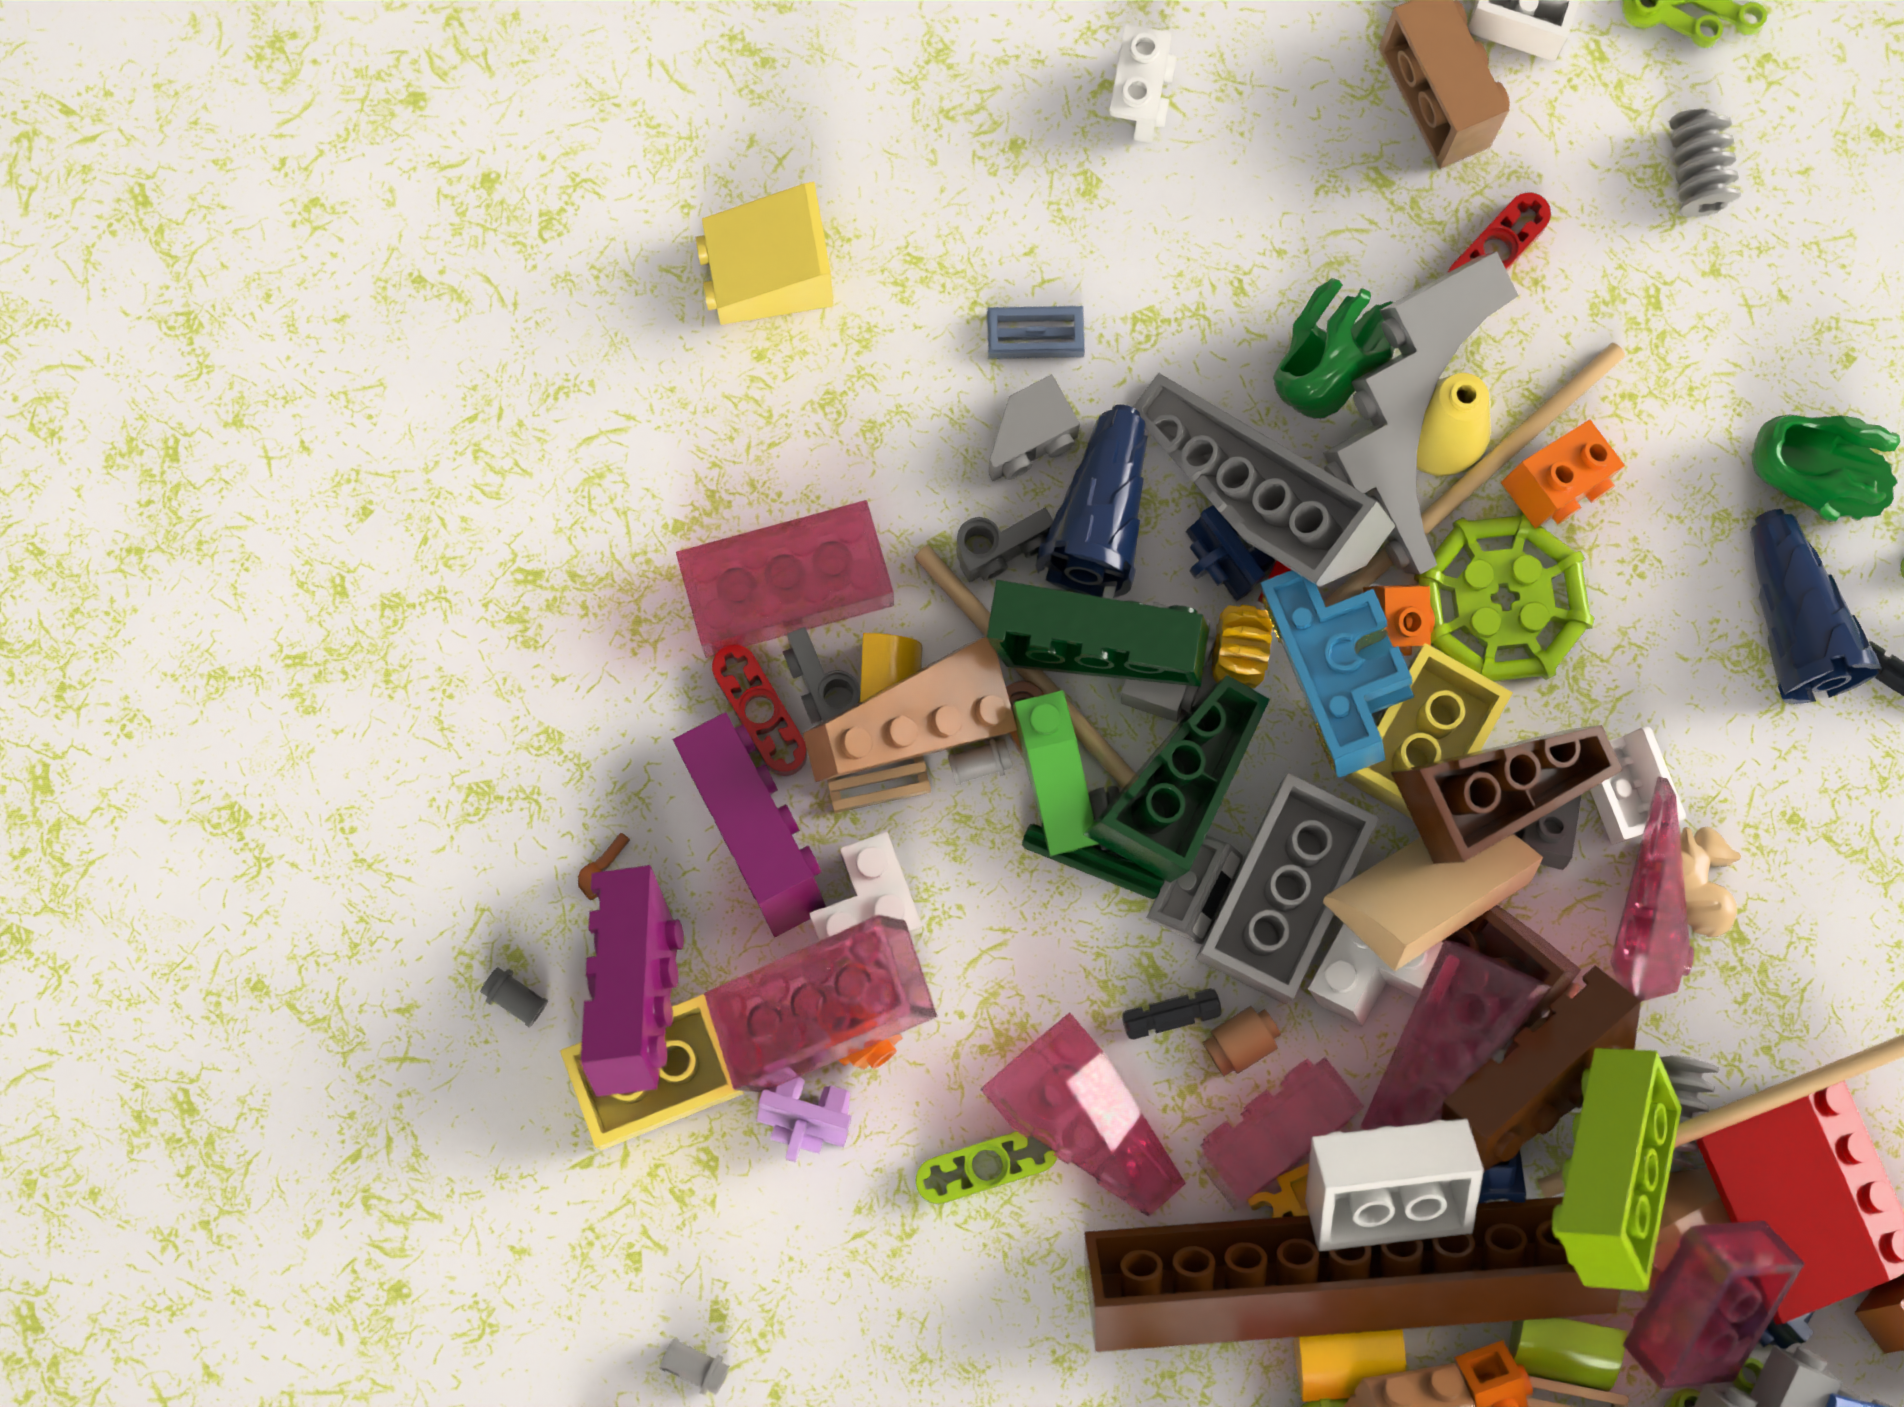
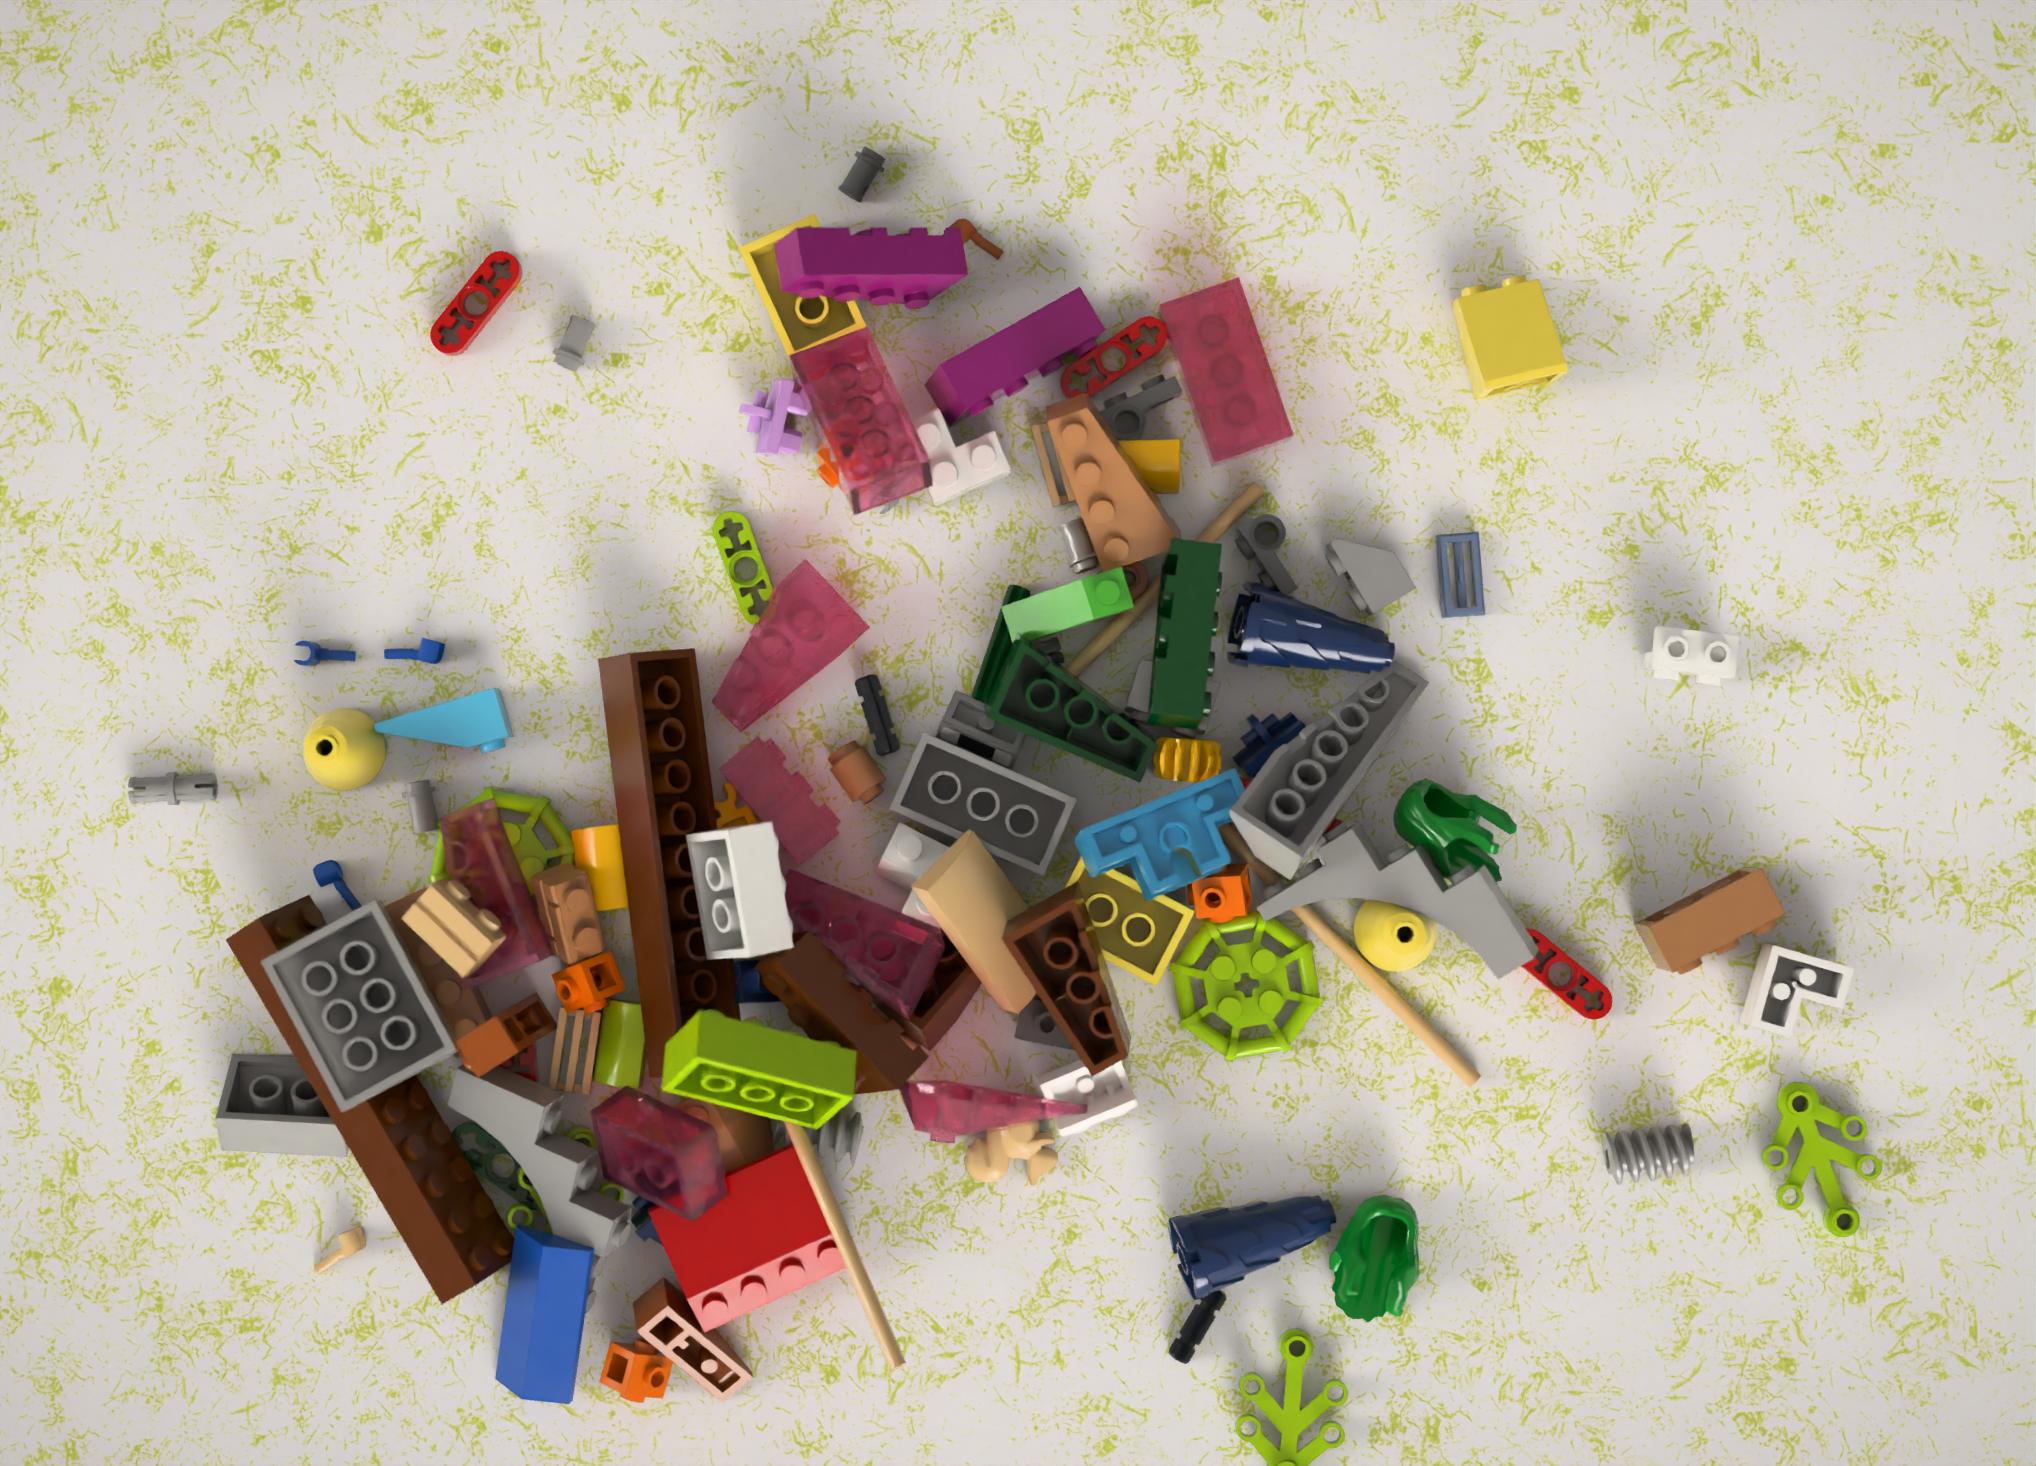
camera: 90 degrees right, 10 degrees up
orange brick [1501,419,1625,529] -> none

